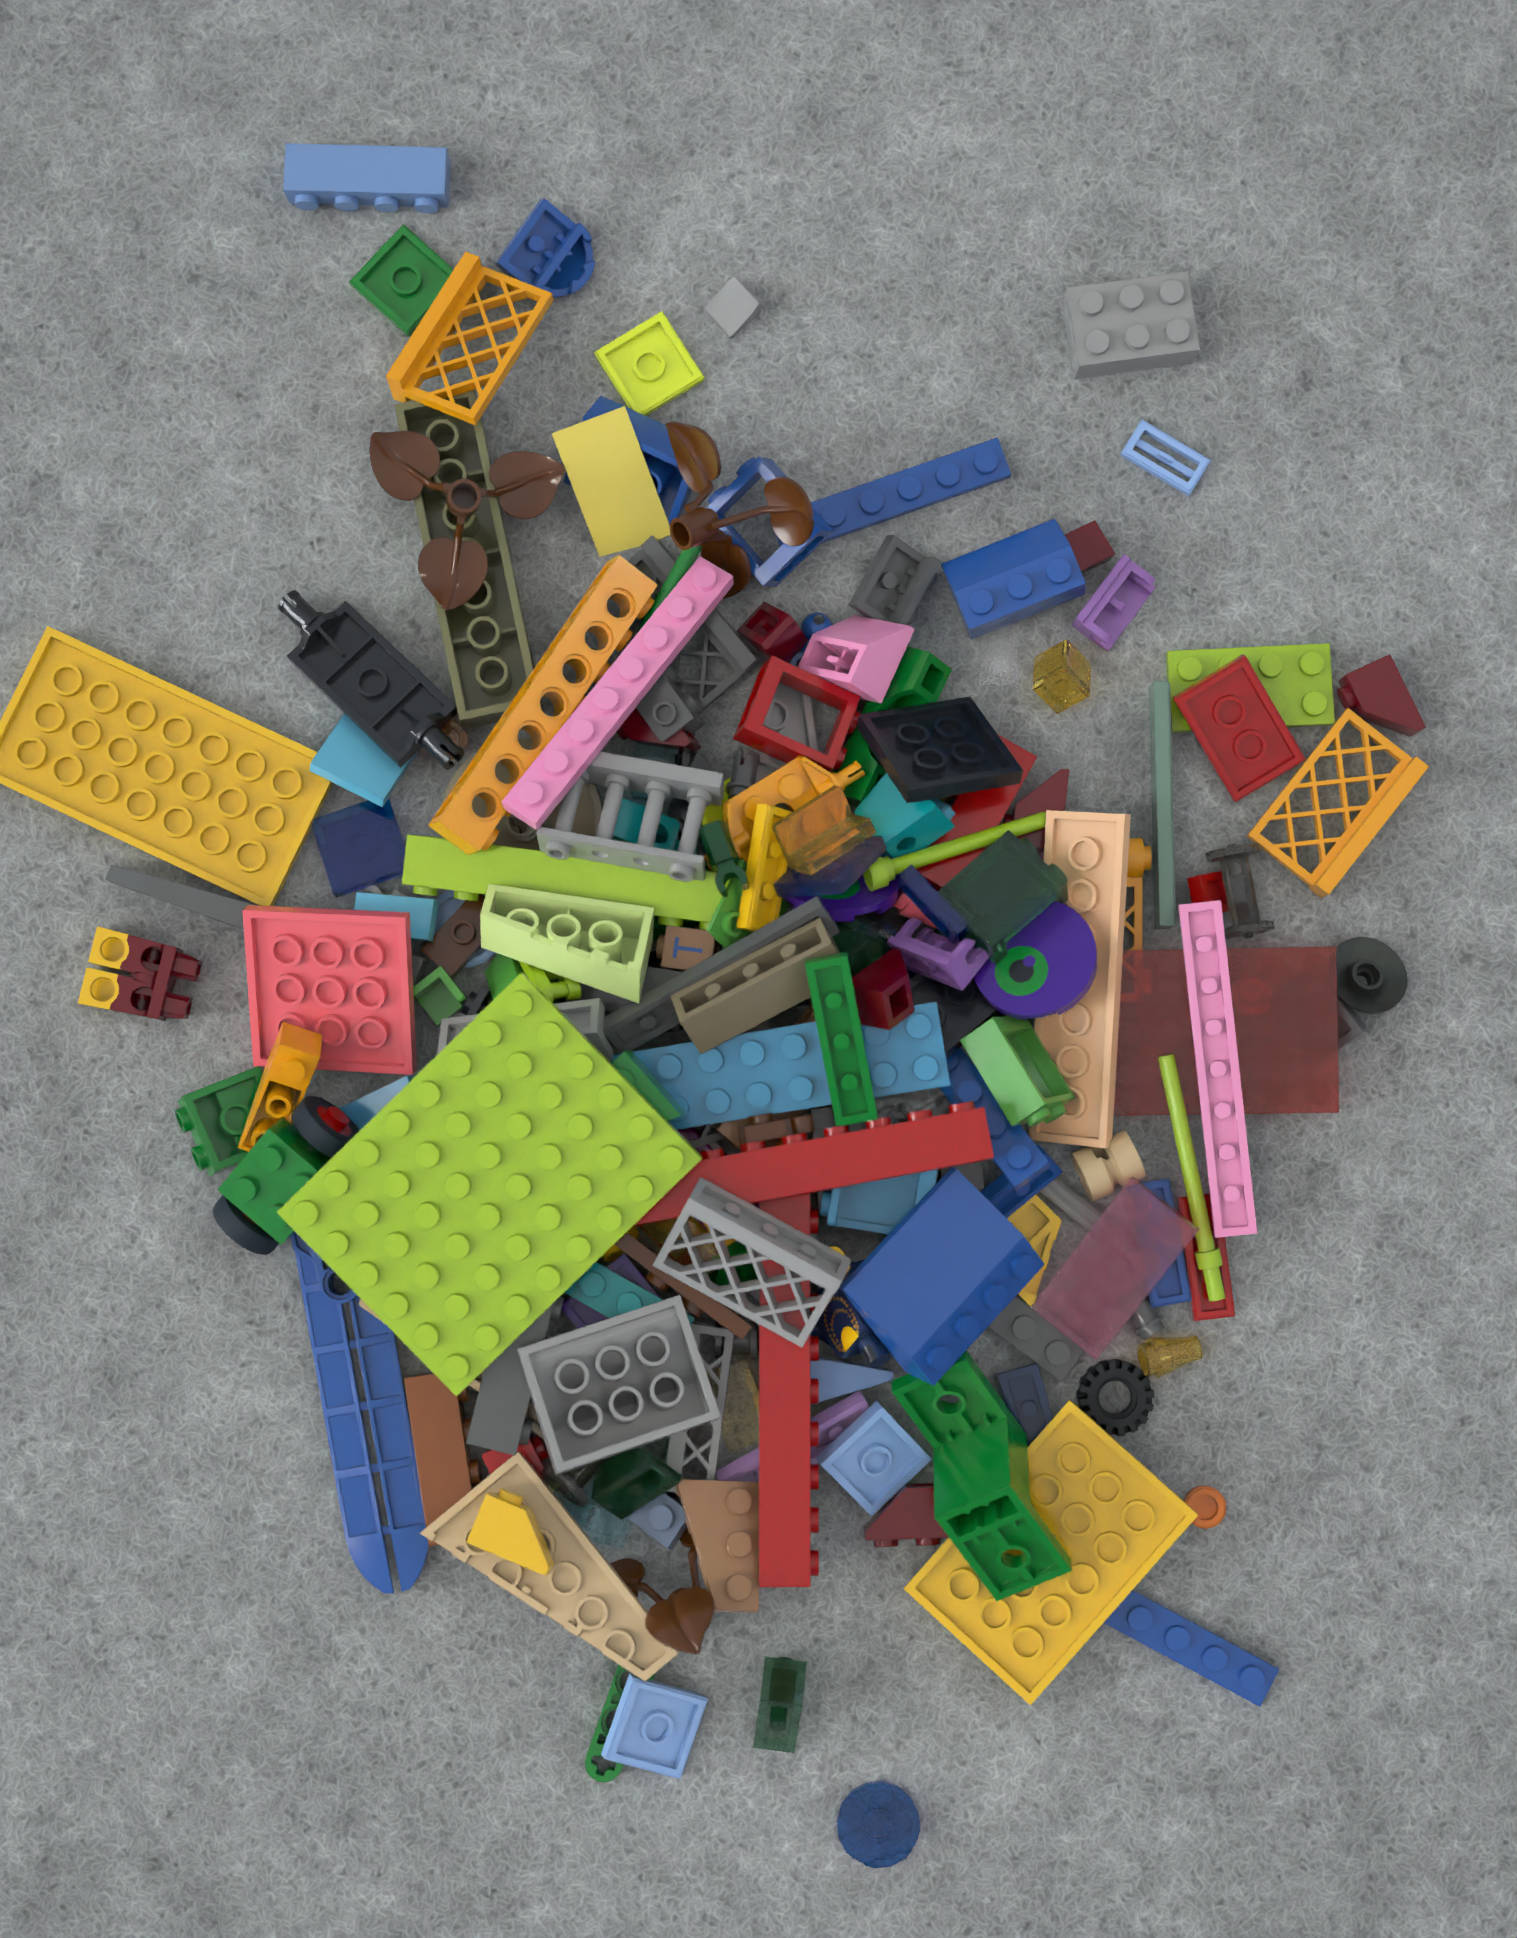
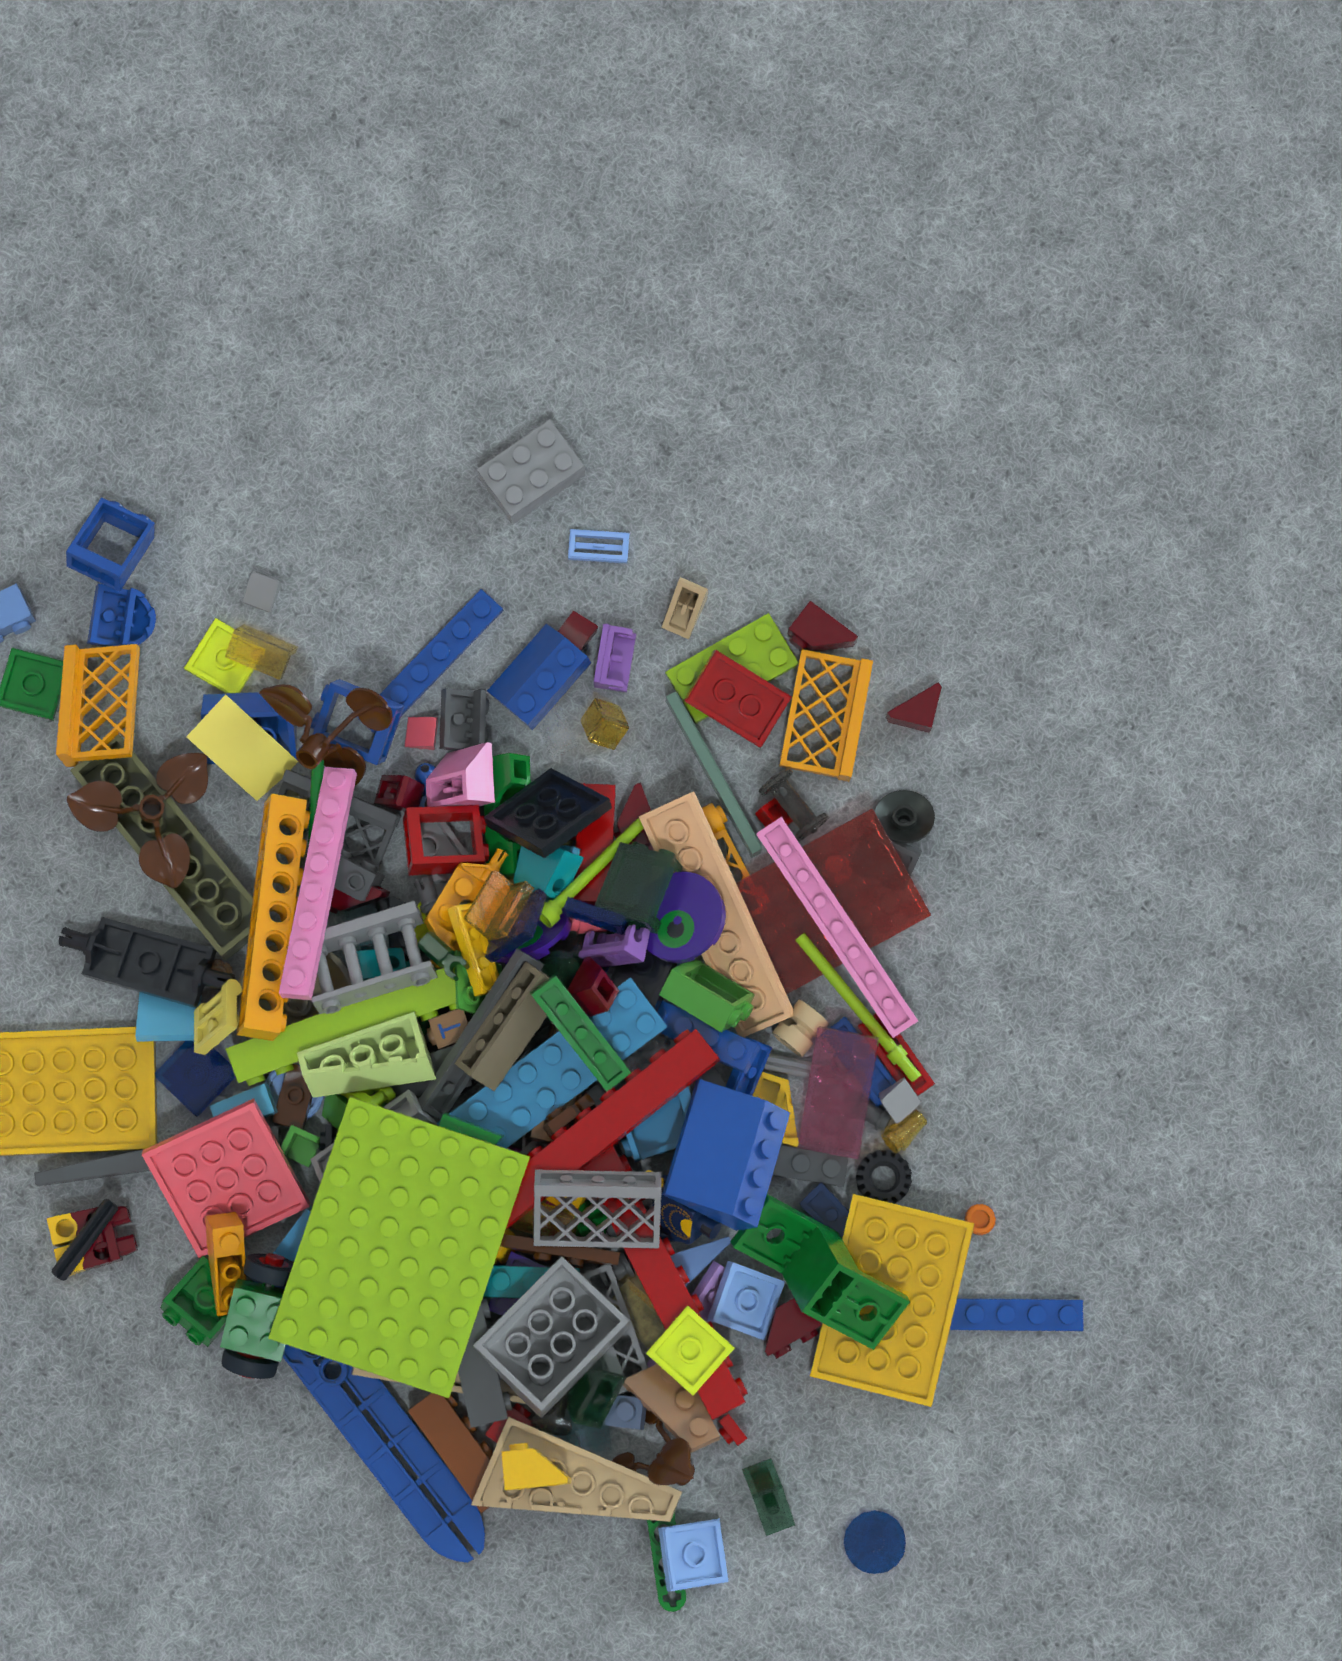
camera: 30 degrees left, 5 degrees down
none -> black axle [51,1199,118,1281]
none -> blue window [66,497,155,592]
none -> light yellow plate [194,979,242,1055]
none -> clear yellow panel [225,624,298,680]
none -> coral slope [405,717,438,750]
none -> neon yellow tile [646,1306,735,1396]
none -> tan slope [661,577,708,639]
none -> red plate [718,1413,748,1446]
none -> light grey slope [879,1077,921,1124]
none -> dark red slope [886,682,942,733]

